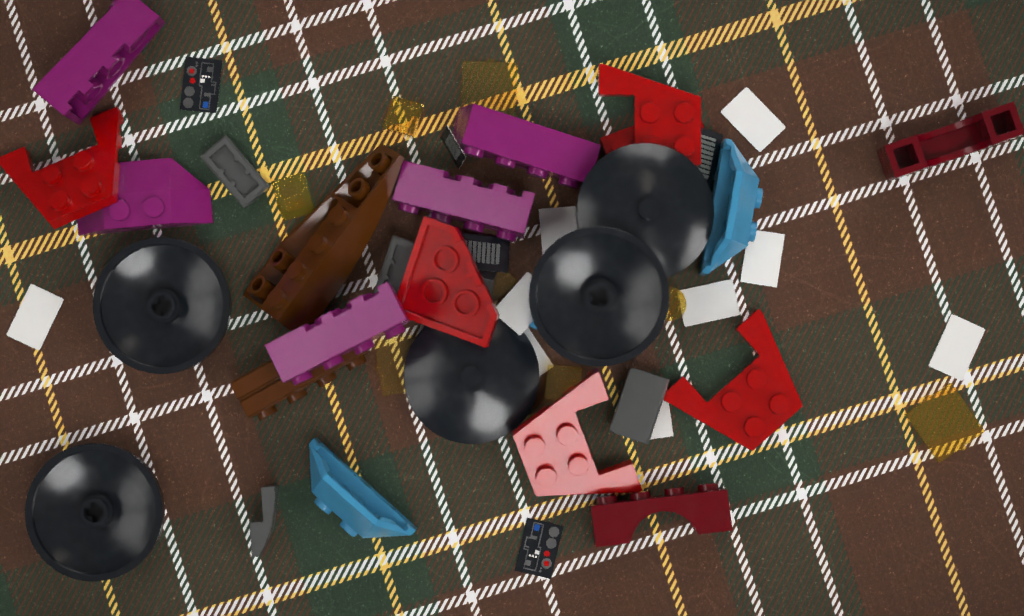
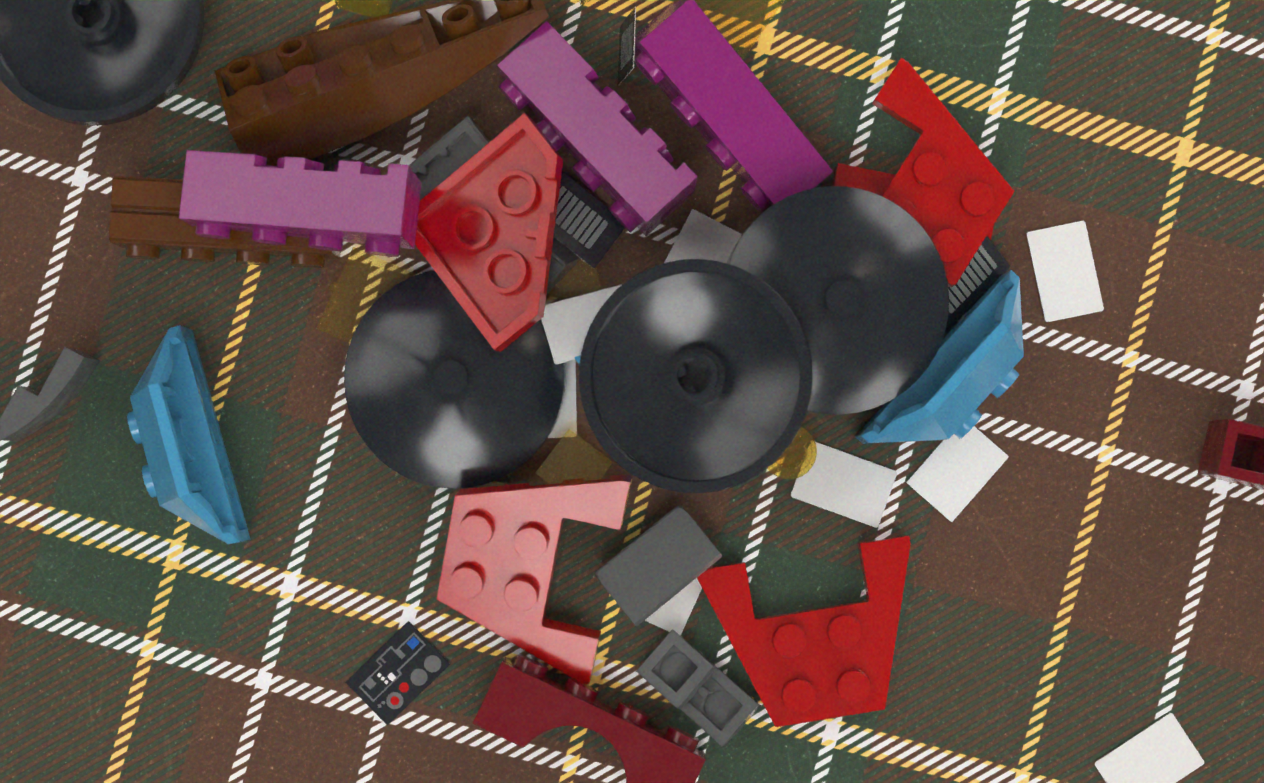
camera: 35 degrees right, 0 degrees up
none -> dark grey slope [636,629,761,747]

